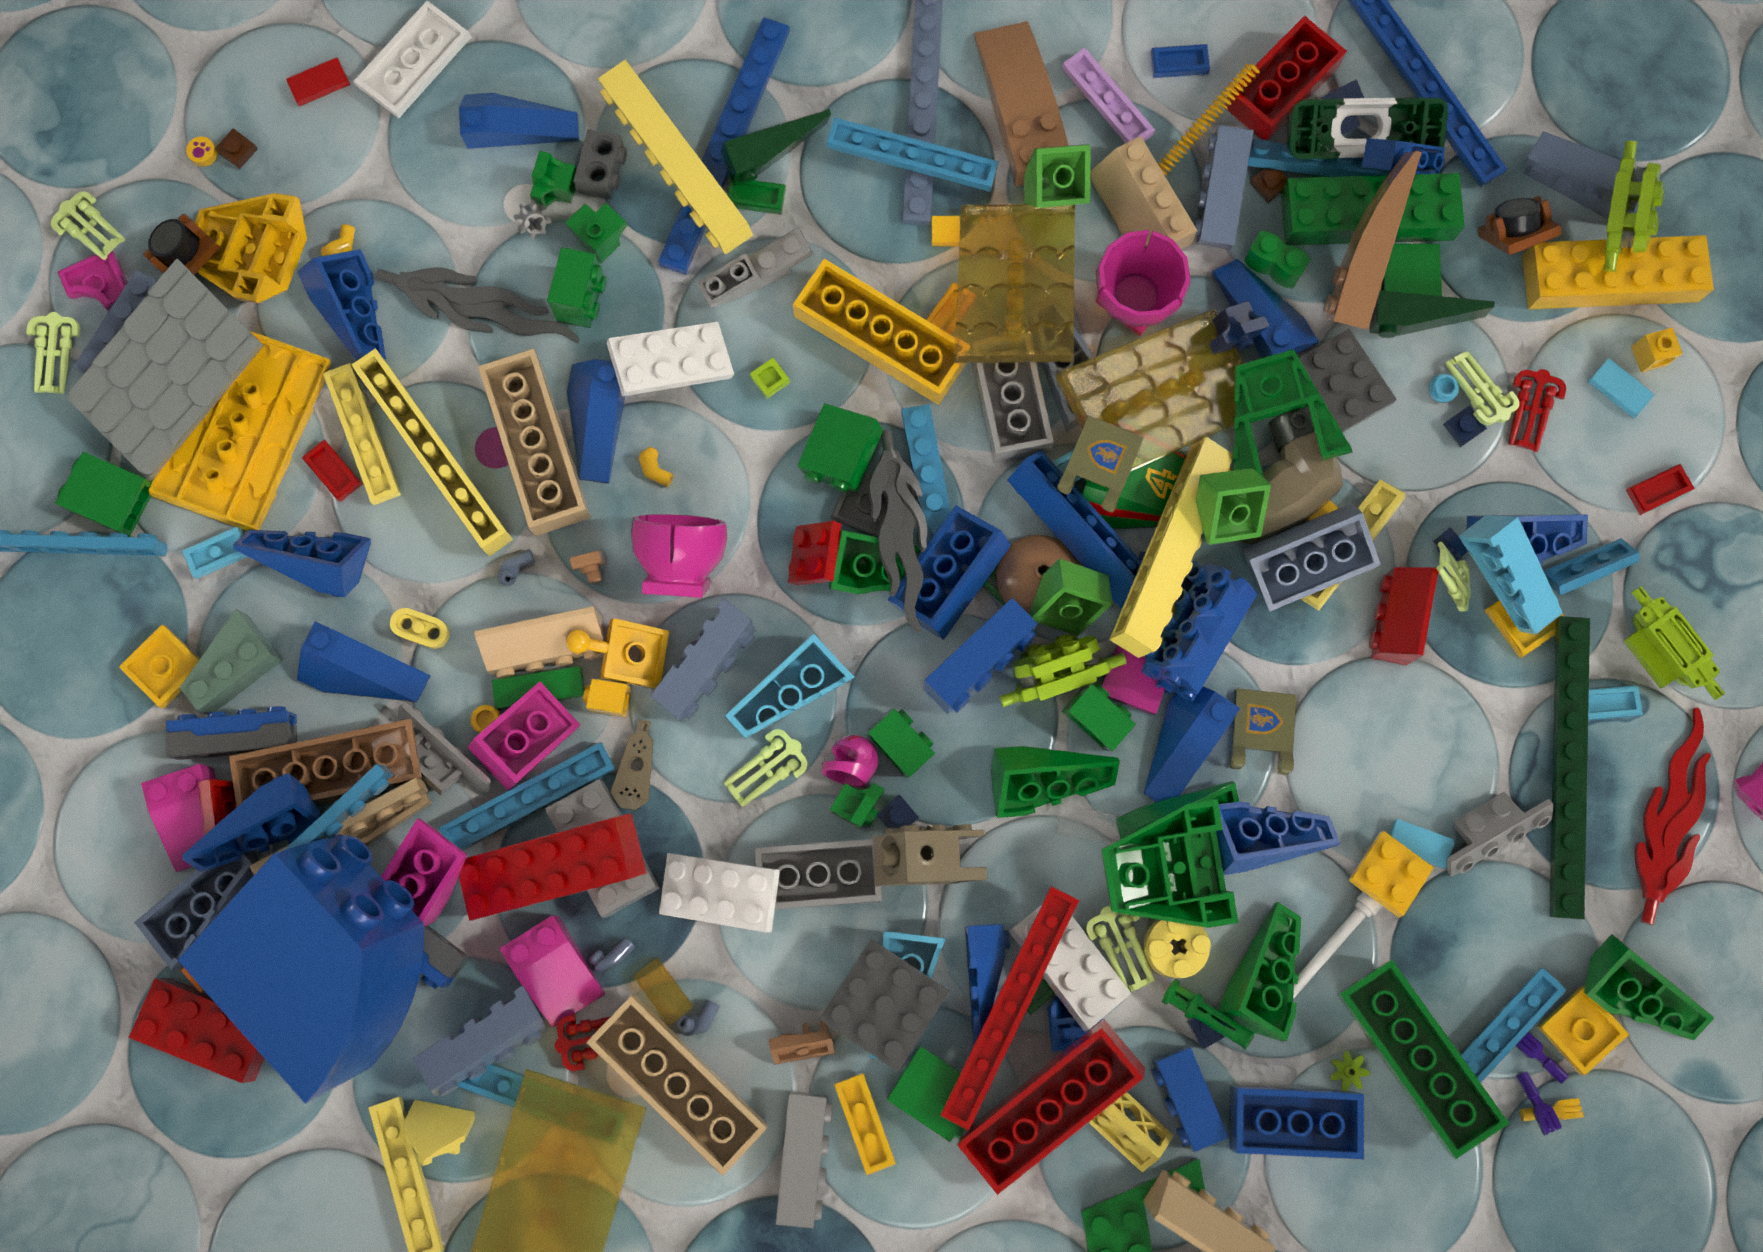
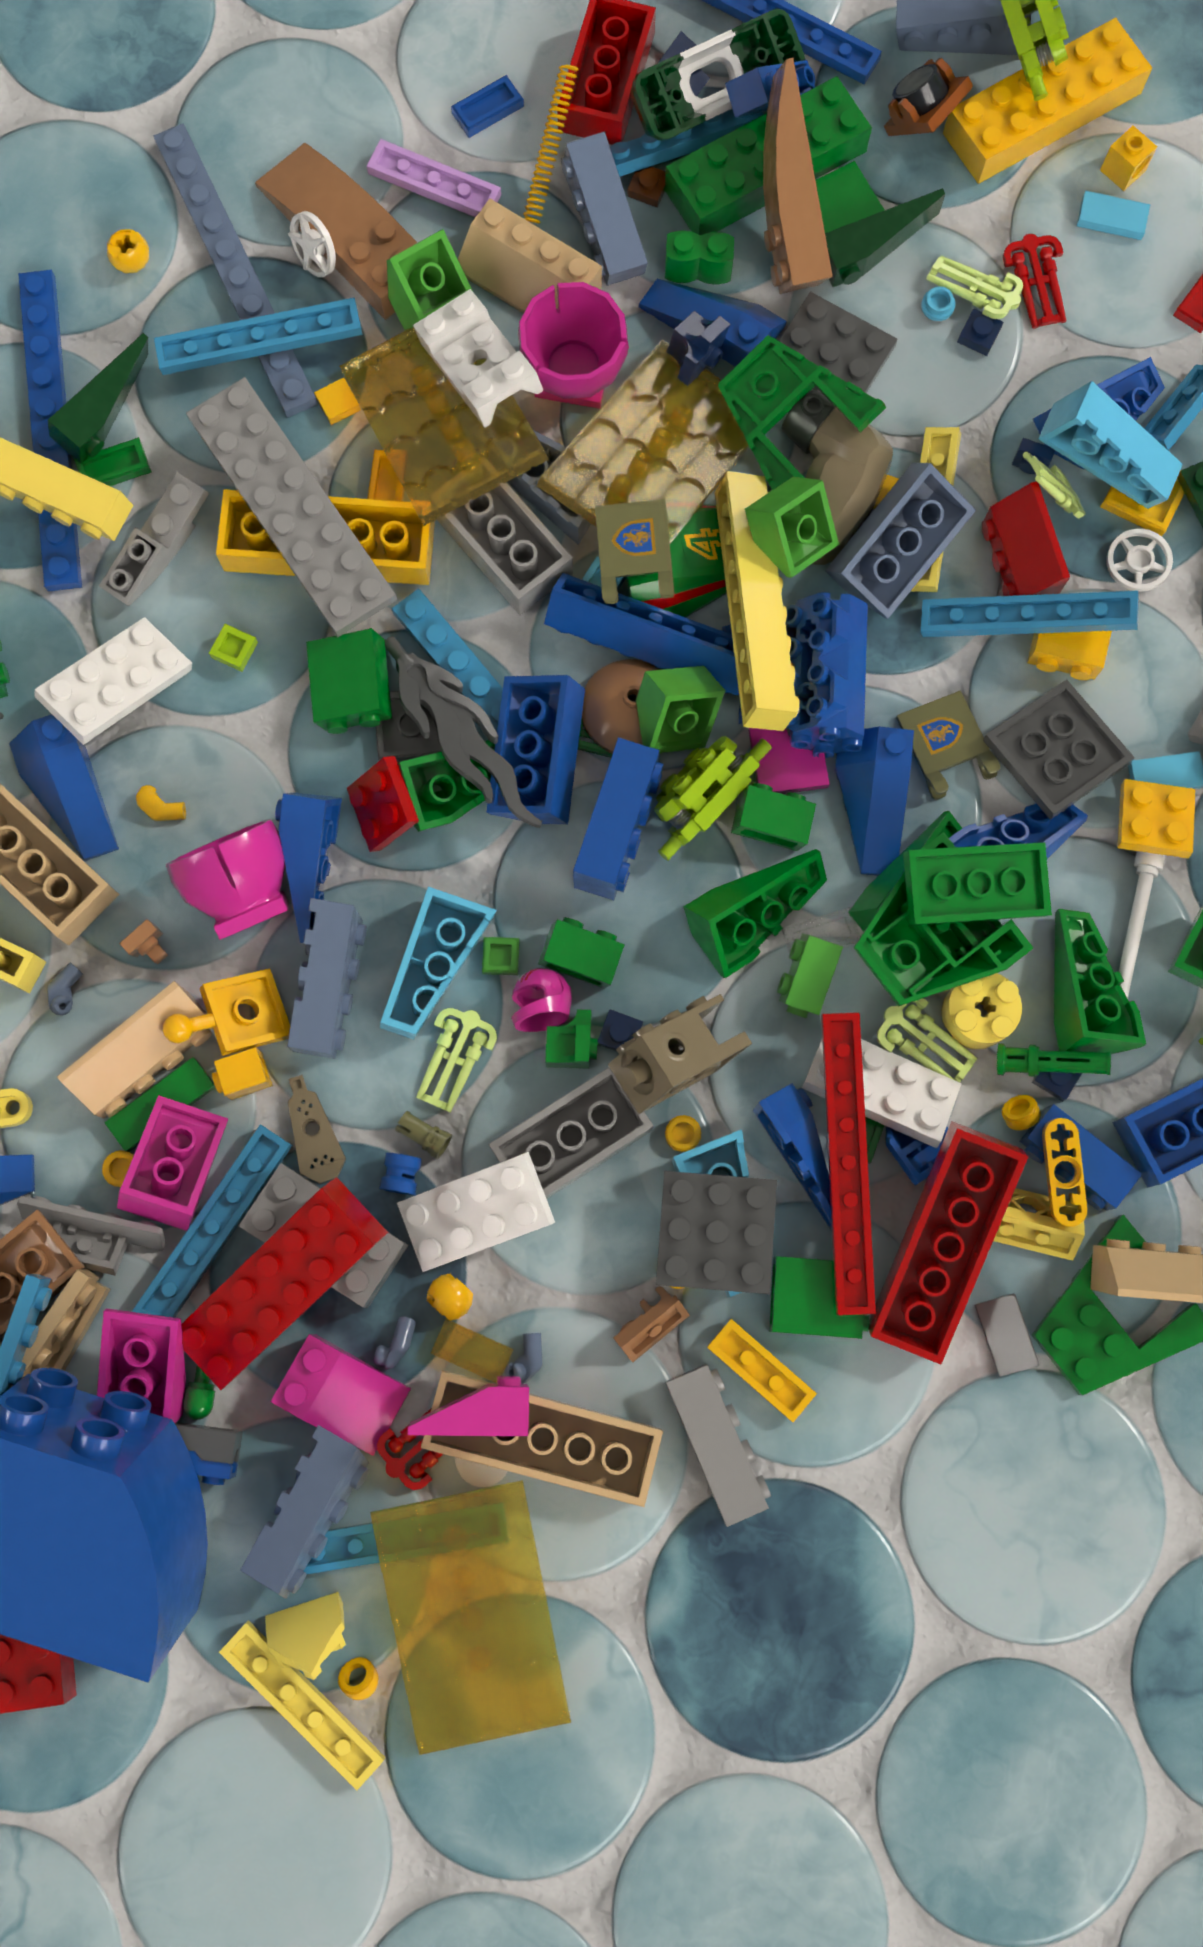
camera: 30 degrees left, 0 degrees up
none -> yellow piece [107,229,149,273]
none -> green cylinder [183,1366,216,1420]
none -> light grey plate [186,377,397,637]
none -> blue wedge [275,793,342,943]
none -> white wheel [288,211,336,277]
none -> yellow piece [338,1657,379,1700]
none -> blue wheel [379,1152,422,1195]
none -> olive pin [395,1111,452,1160]
none -> dark pink slope [408,1376,529,1436]
none -> white piece [413,289,543,428]
none -> yellow piece [427,1274,473,1321]
none -> bright green tile [482,937,520,976]
none -> yellow tile [665,1115,702,1153]
none -> bright green brick [777,933,843,1018]
none -> green plate [903,842,1052,926]
none -> dark azure plate [920,591,1139,637]
none -> slope [975,1293,1039,1377]
none -> dark grey plate [983,679,1135,820]
none -> yellow tile [1001,1095,1041,1131]
none -> yellow brick [1027,631,1112,680]
none -> yellow beam [1042,1118,1087,1227]
none -> white wheel [1106,529,1173,592]

